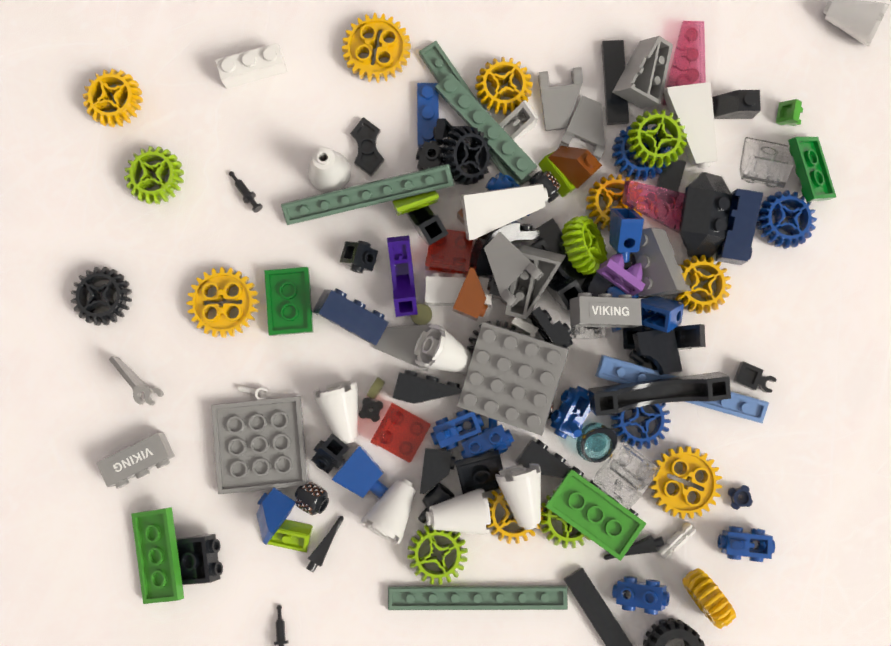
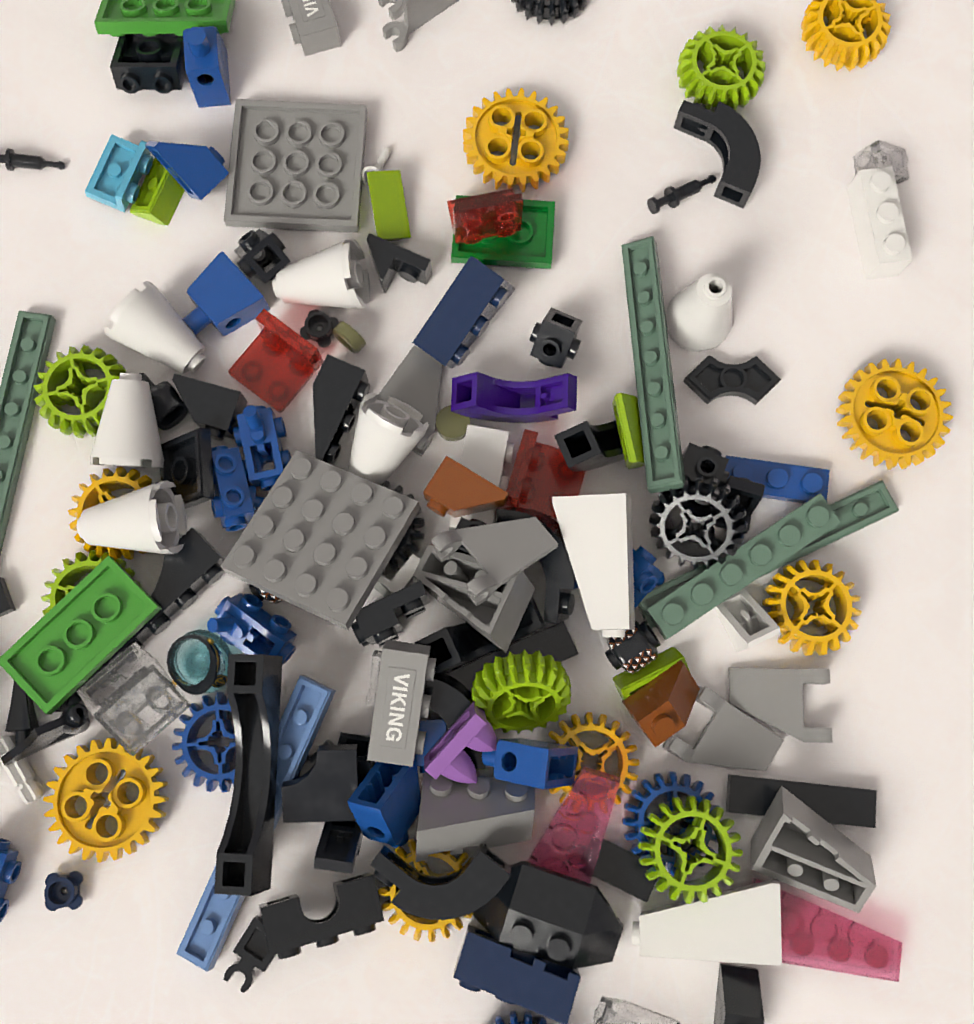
camera: 100 degrees right, 5 degrees down
black head [295,482,329,516] -> none
black piece [306,516,344,573] -> none
none -> black arm [1,703,90,766]
none -> medium azure bracket [85,134,153,213]
none -> blue torso [183,26,231,108]
none -> black arch [259,872,384,959]
none -> lime slope [366,170,411,241]
none -> black slope [367,233,432,293]
none -> black arch [370,843,511,920]
none -> clear red bracket [447,188,523,244]
none -> black arch [673,100,761,208]
none -> clear bracket [853,140,909,184]

